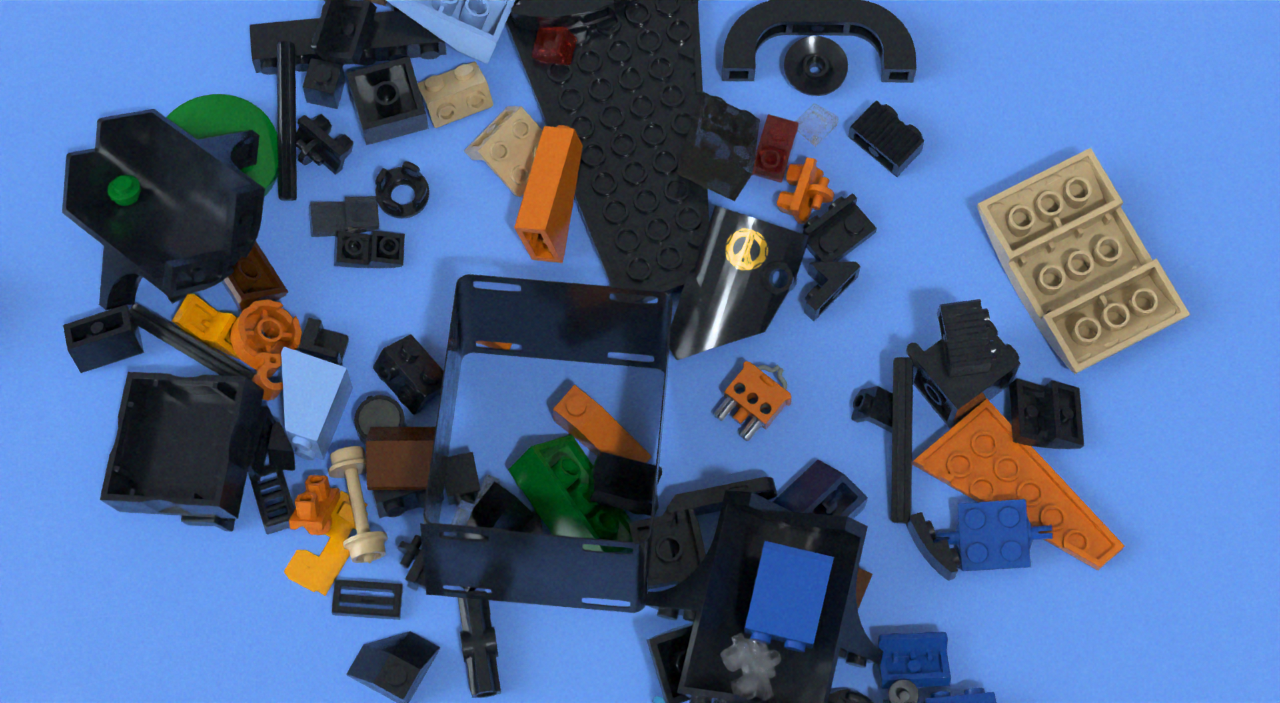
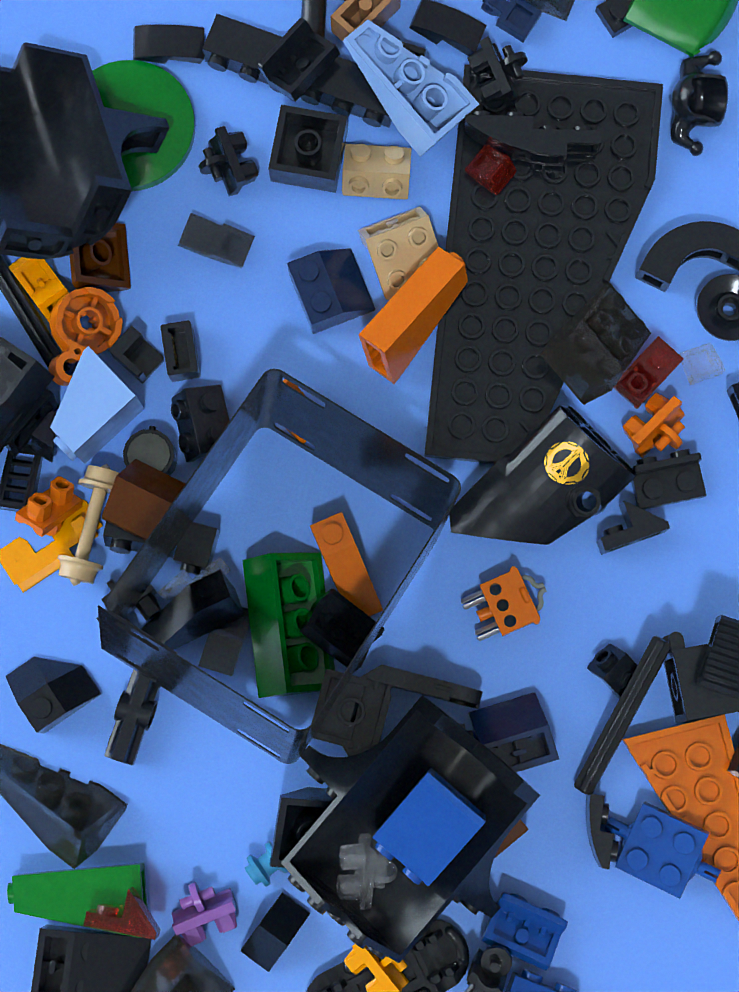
camera: 30 degrees right, 10 degrees up
green plate [107,175,141,206] -> none
black axle [277,41,297,201] -> none
black brick [303,58,346,109] -> none
black tile [331,579,403,620] -> none
black slope [334,230,405,268] -> none
black piece [376,161,429,219] -> none
none -> black slope [133,25,204,64]
none -> black piece [160,320,201,382]
none -> dark blue slope [287,248,375,334]

